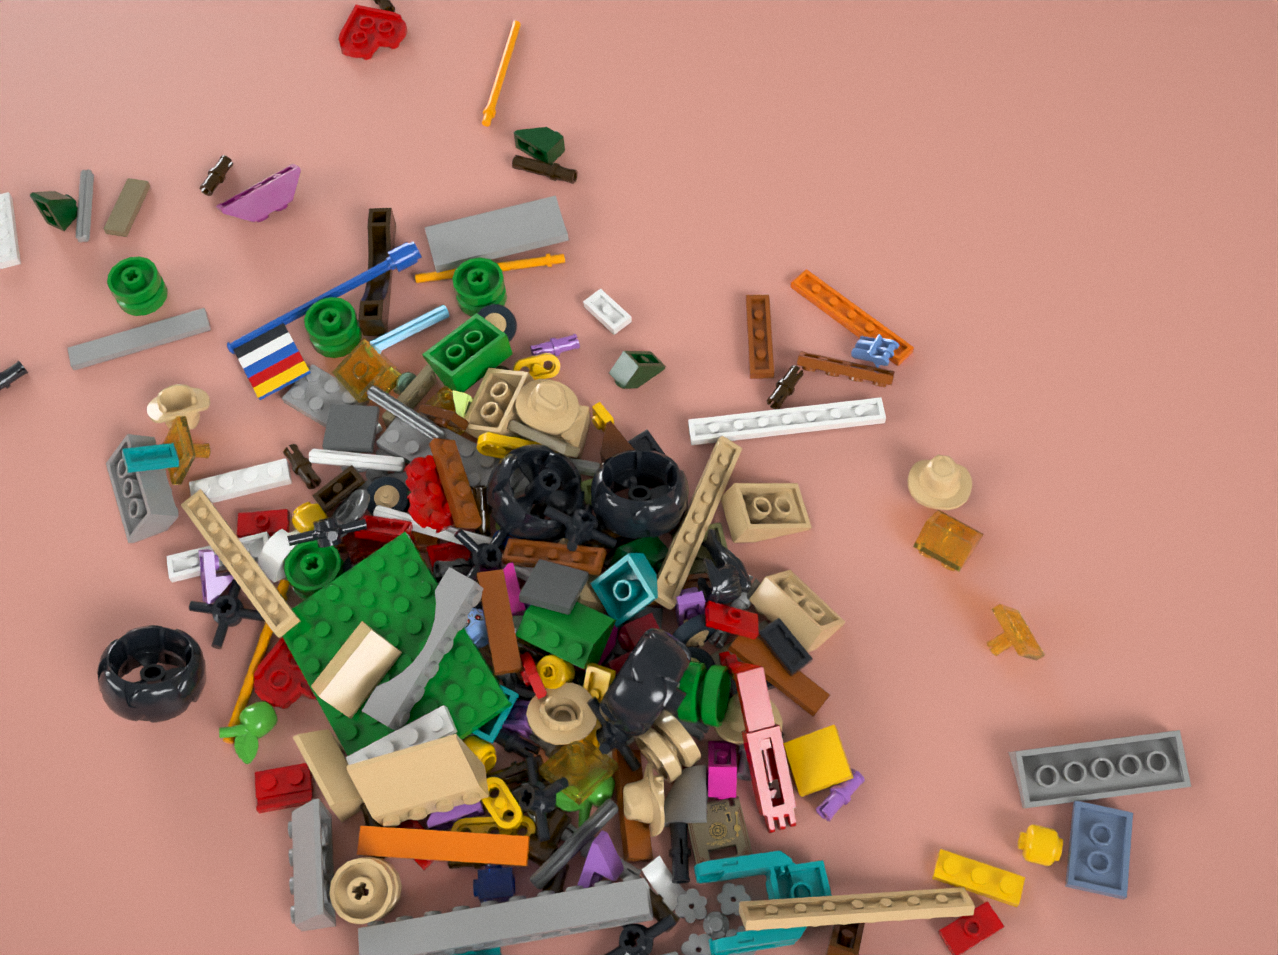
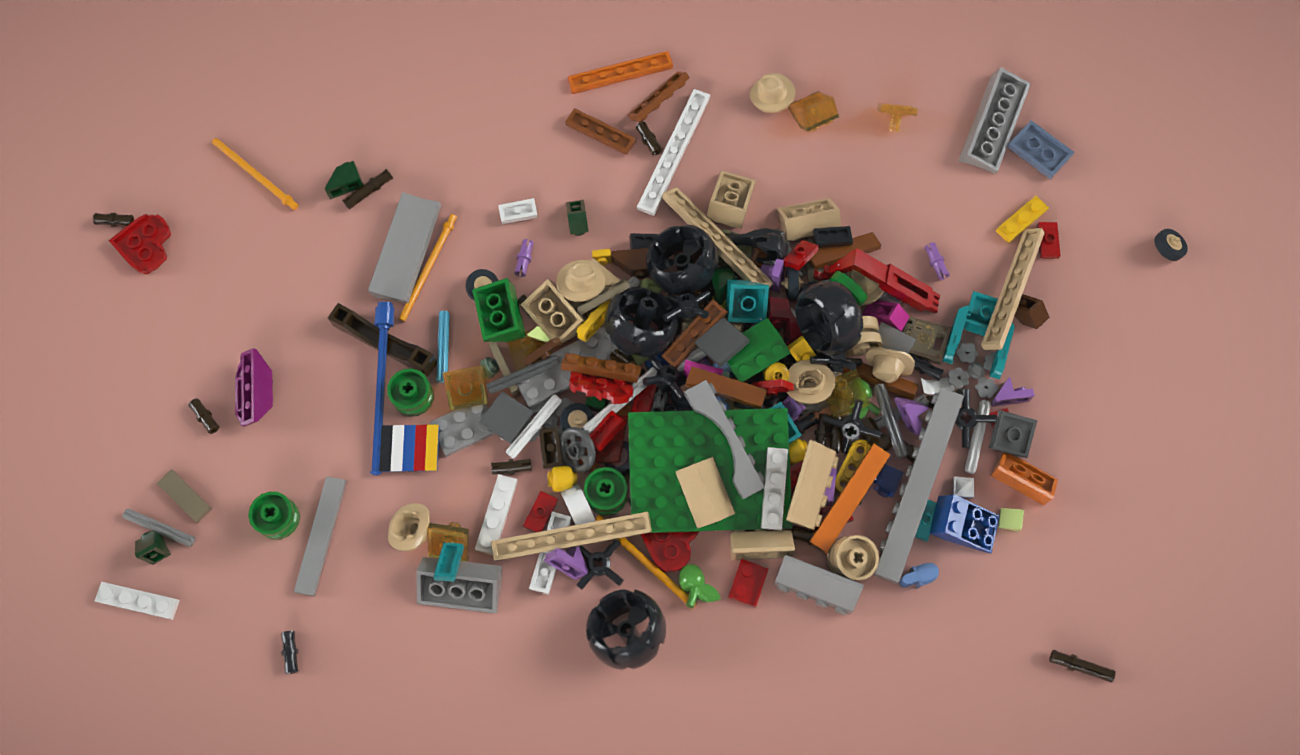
camera: 60 degrees left, 10 degrees up
black bar [287,517,367,548] -> none
green wheel [452,258,507,317] -> none
yellow plate [481,777,523,831] -> none
yellow plate [513,353,560,380] -> none
yellow tile [783,724,854,797] -> none
medium blue arm [851,334,900,368] -> none
yellow head [1017,825,1063,866] -> none

